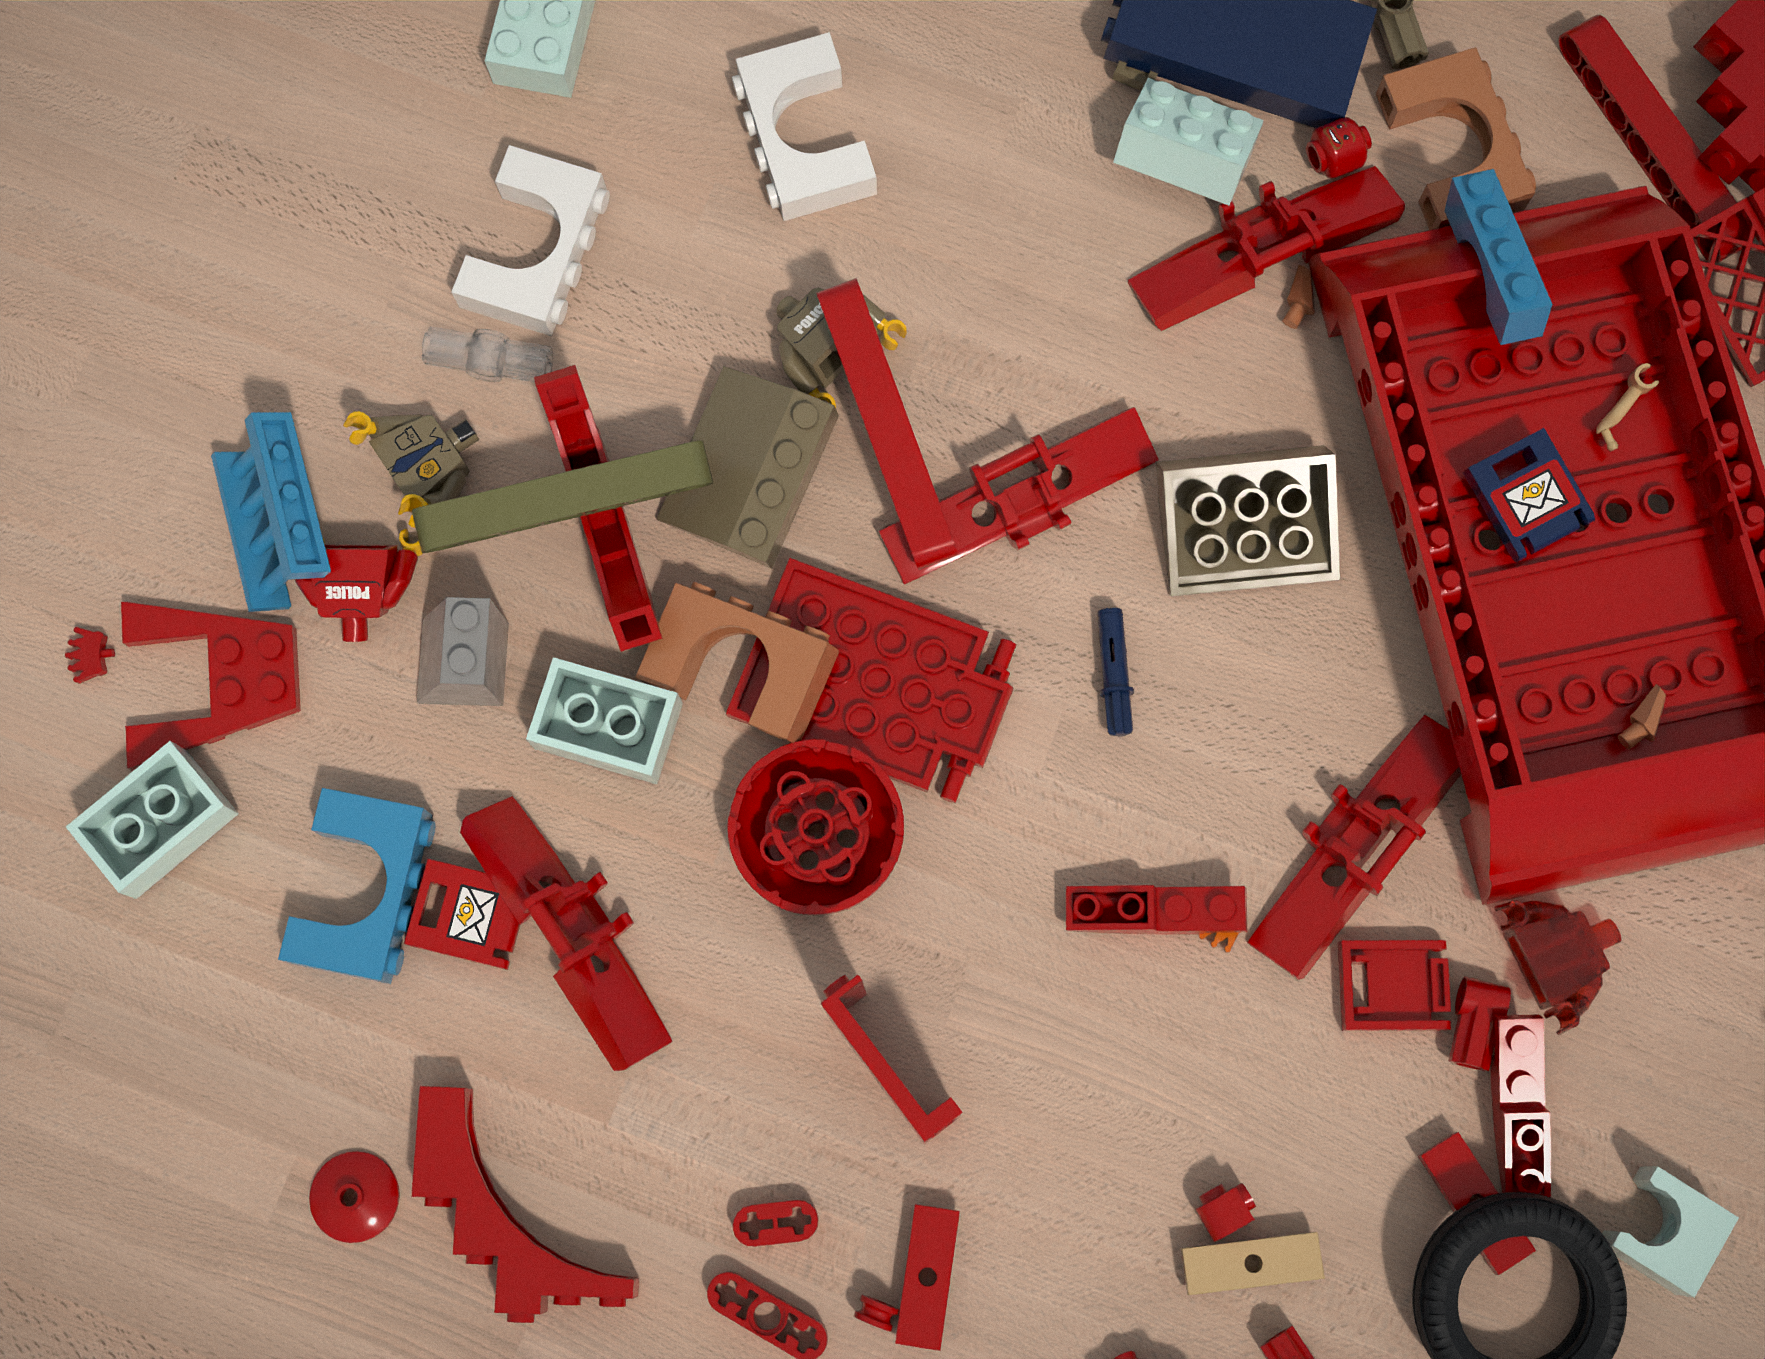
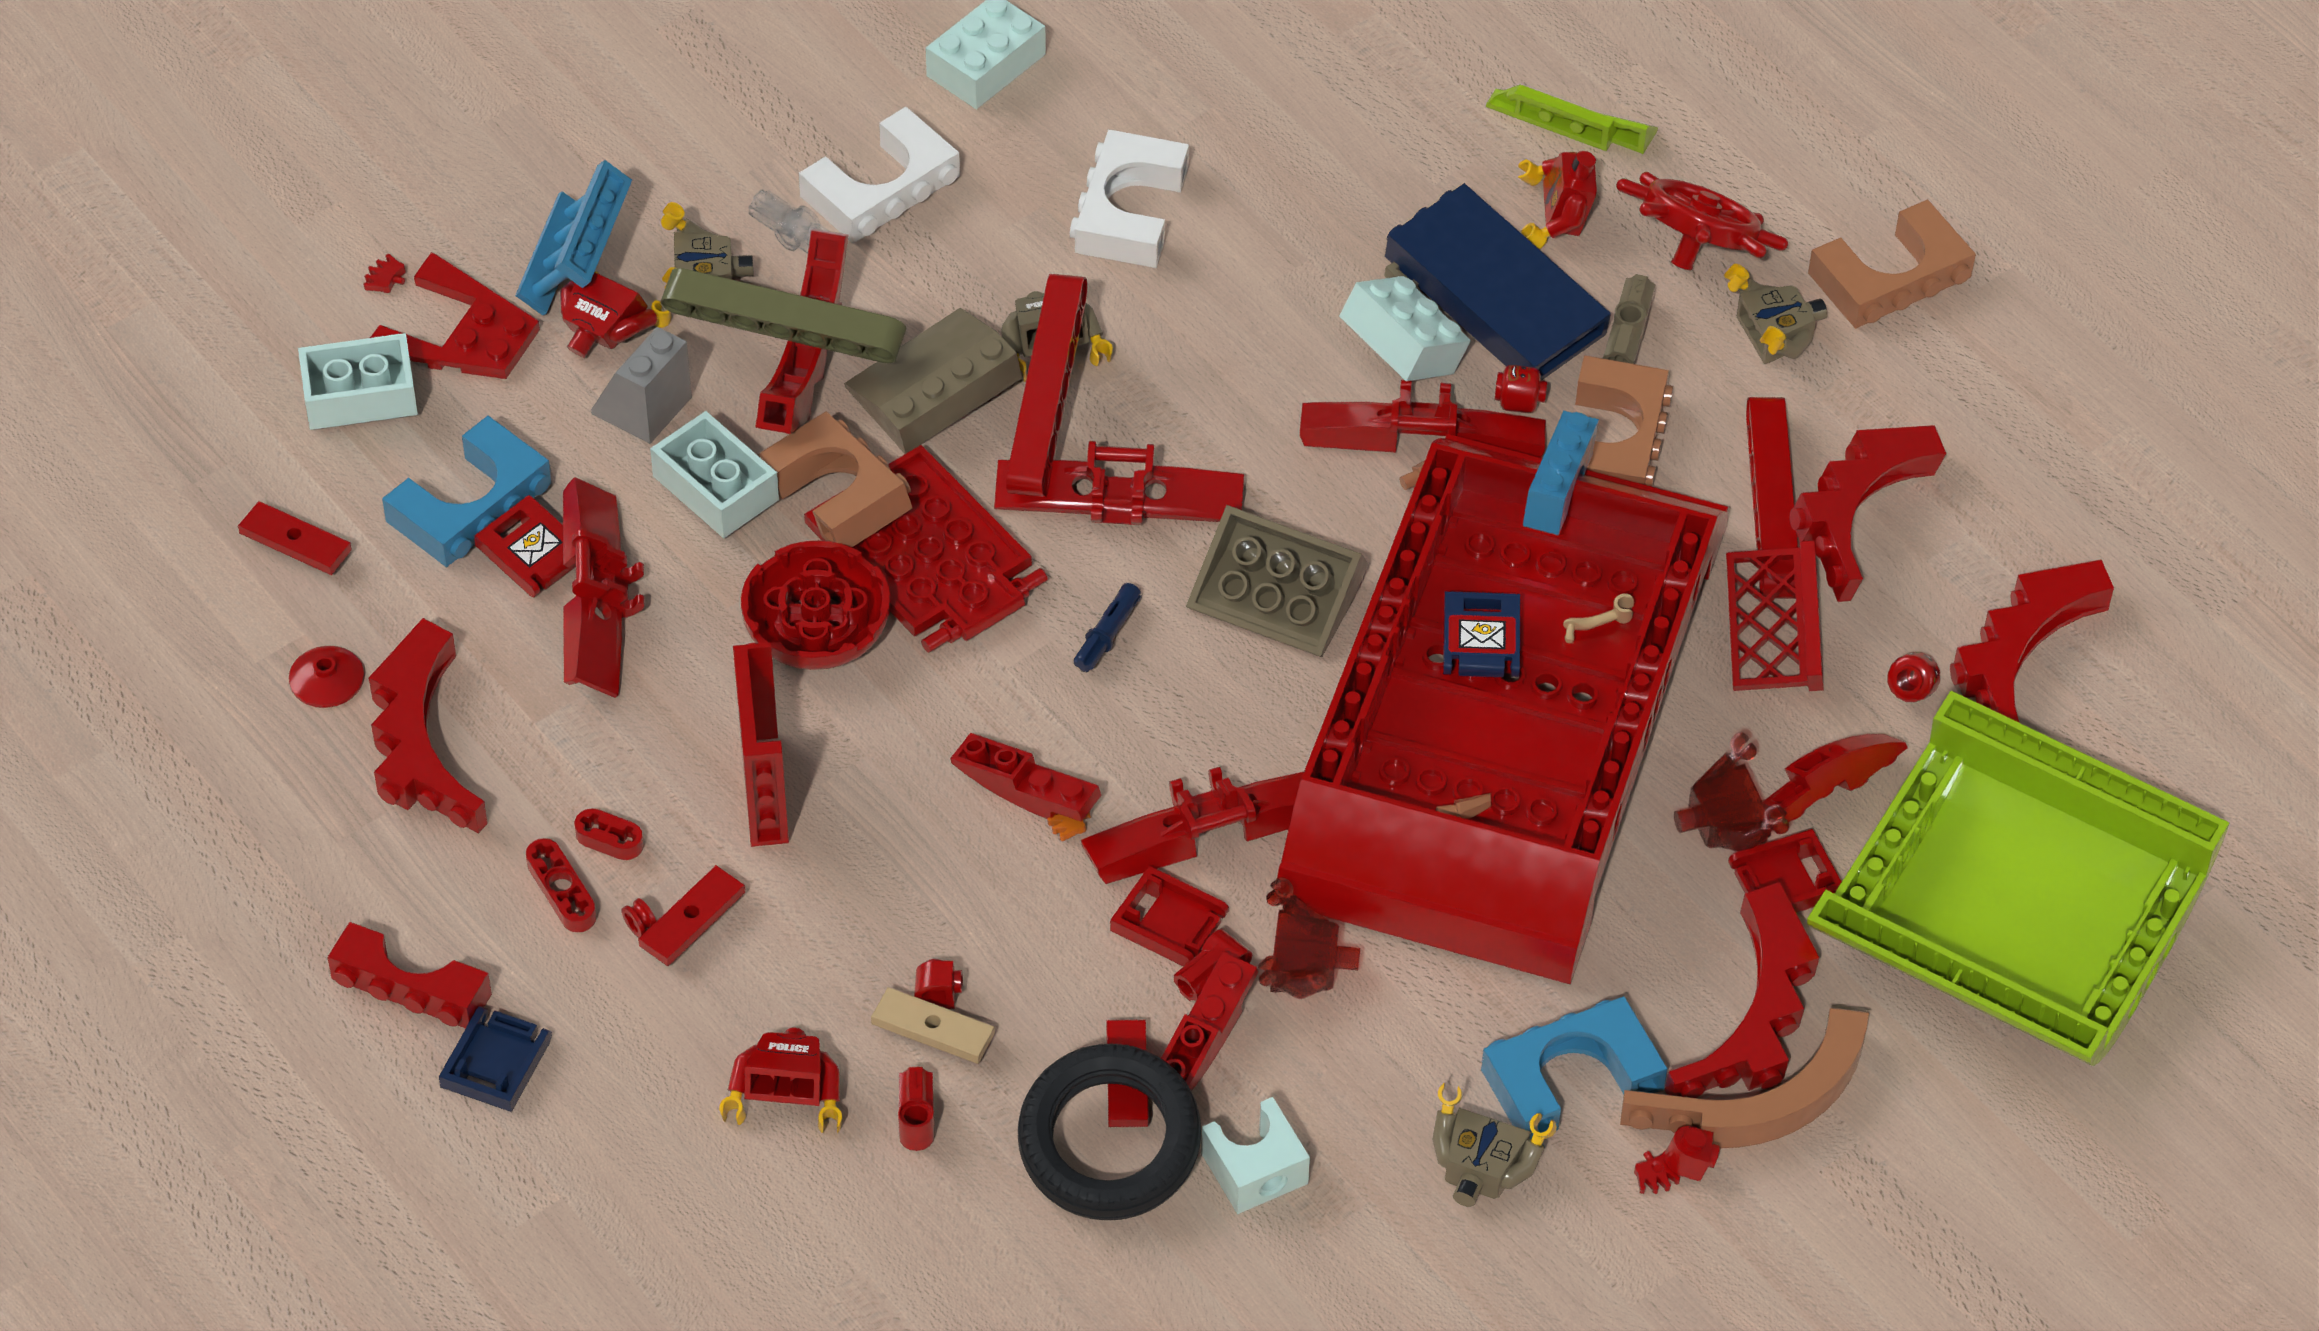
camera: 25 degrees right, 25 degrees down
none -> red tile [238,501,352,575]

